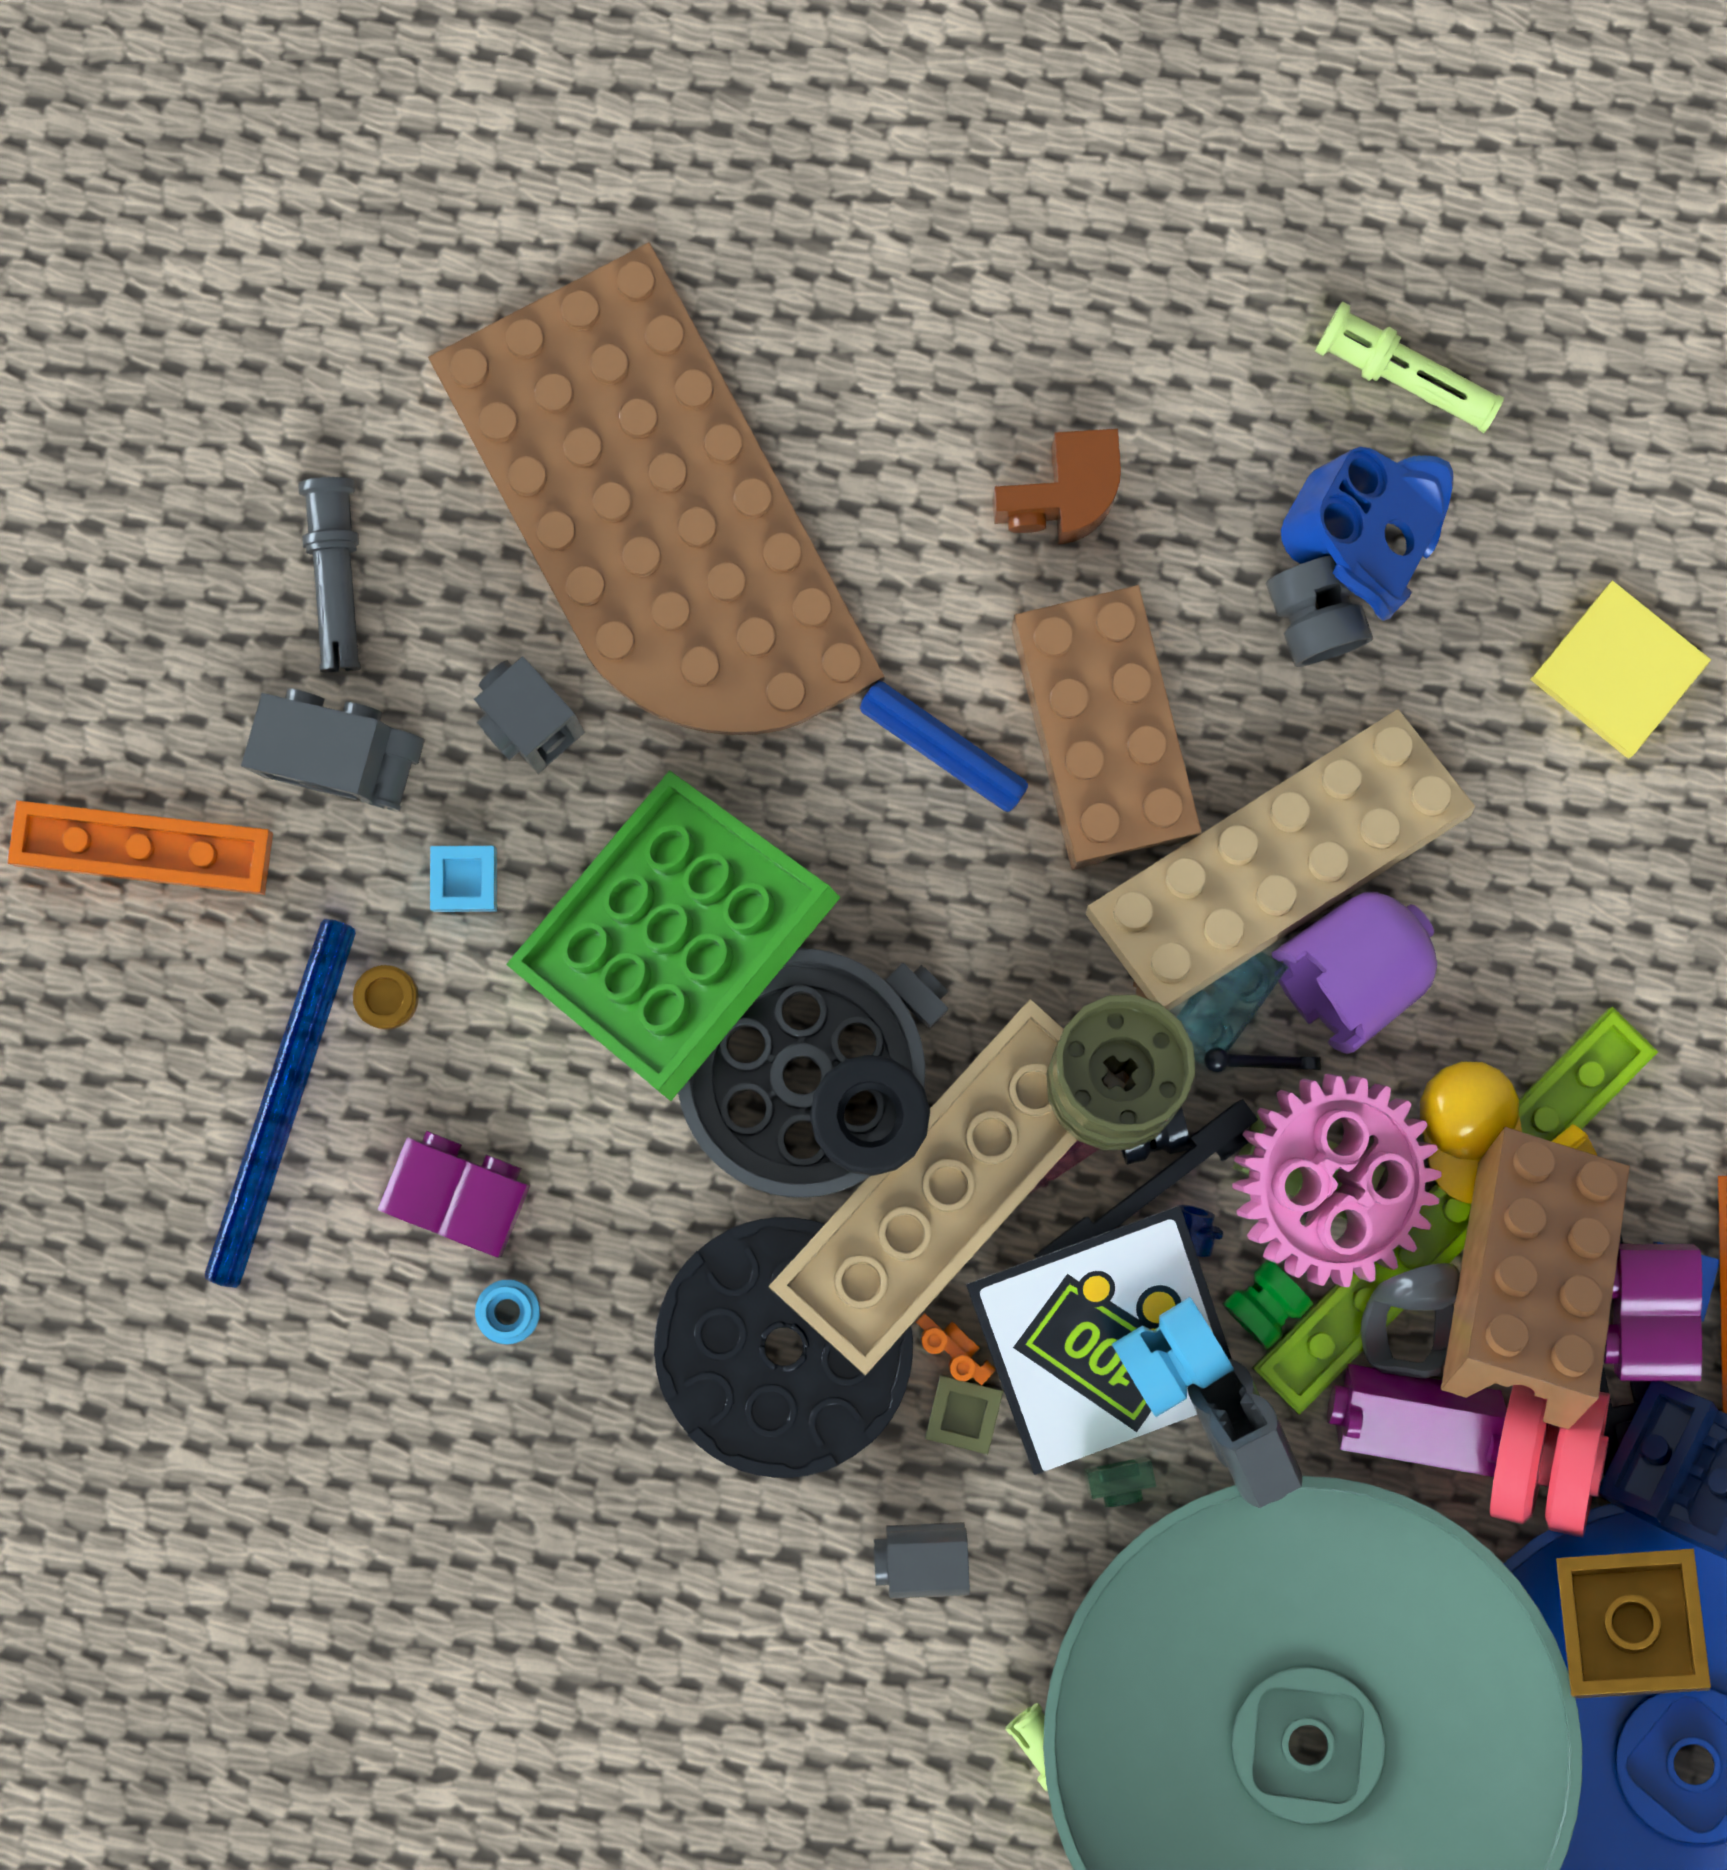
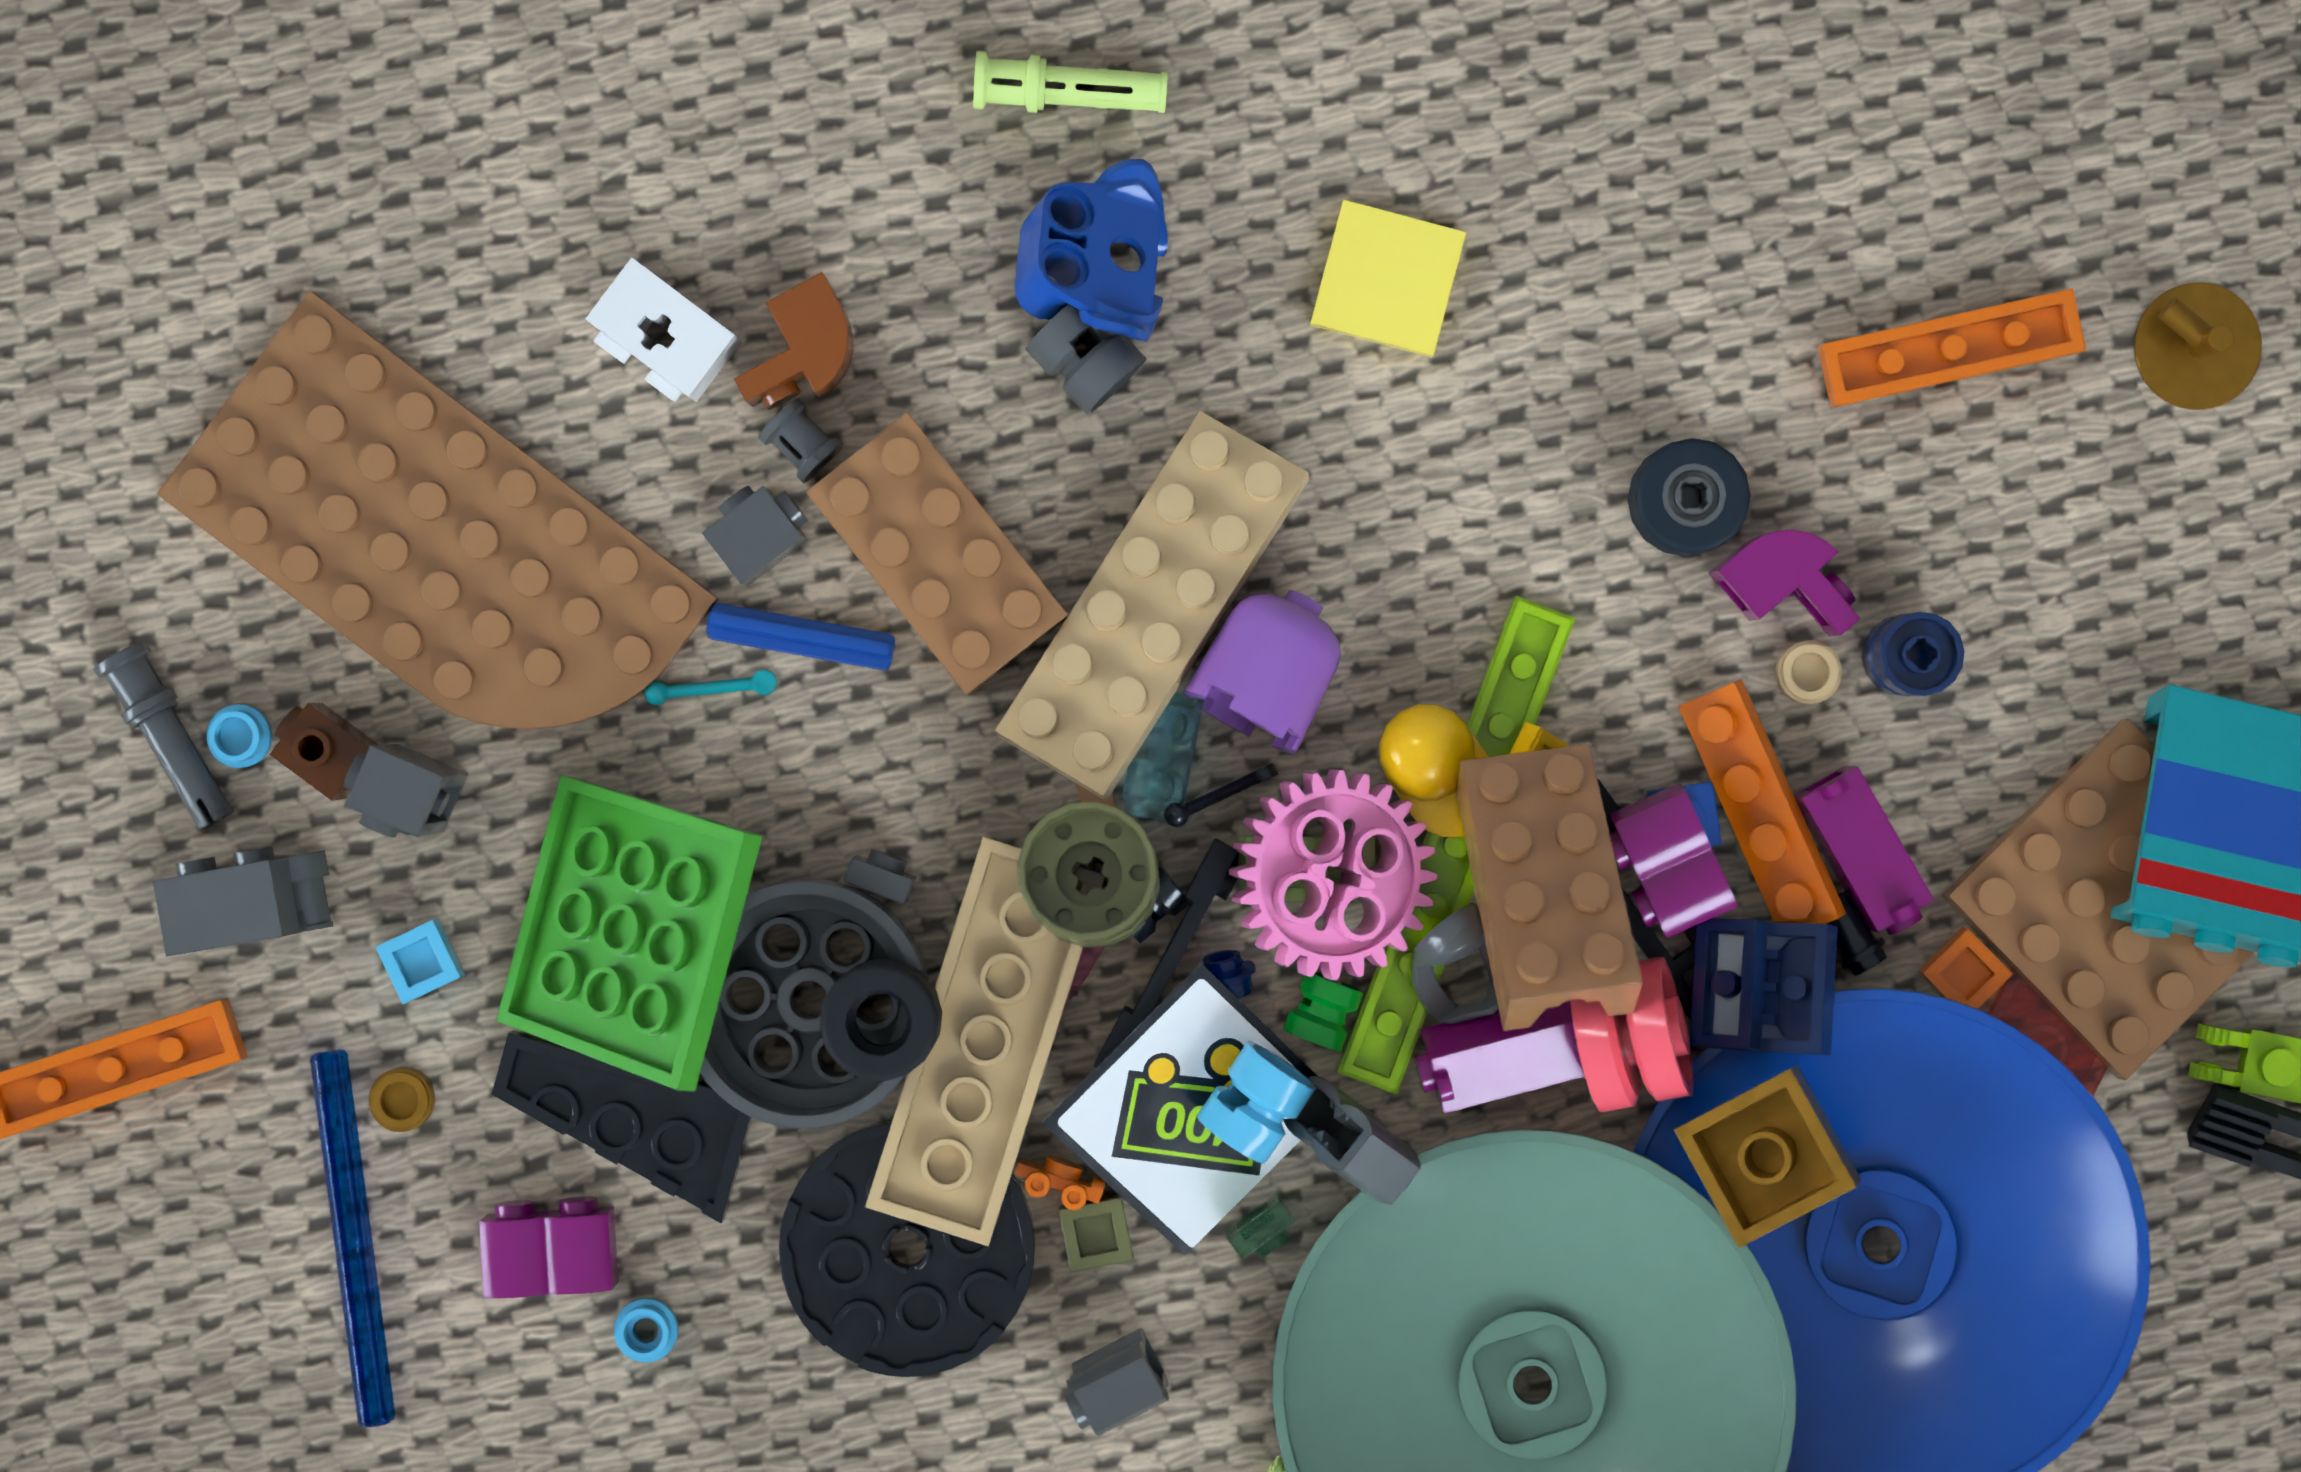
camera: 25 degrees left, 5 degrees up
none -> medium azure plate [206,704,273,768]
none -> reddish brown brick [269,703,379,801]
none -> black wing [492,1031,752,1223]
none -> white brick [585,257,742,402]
none -> teal hinge [644,670,777,706]
none -> dark grey brick [702,486,808,586]
none -> dark grey bush [758,398,843,484]

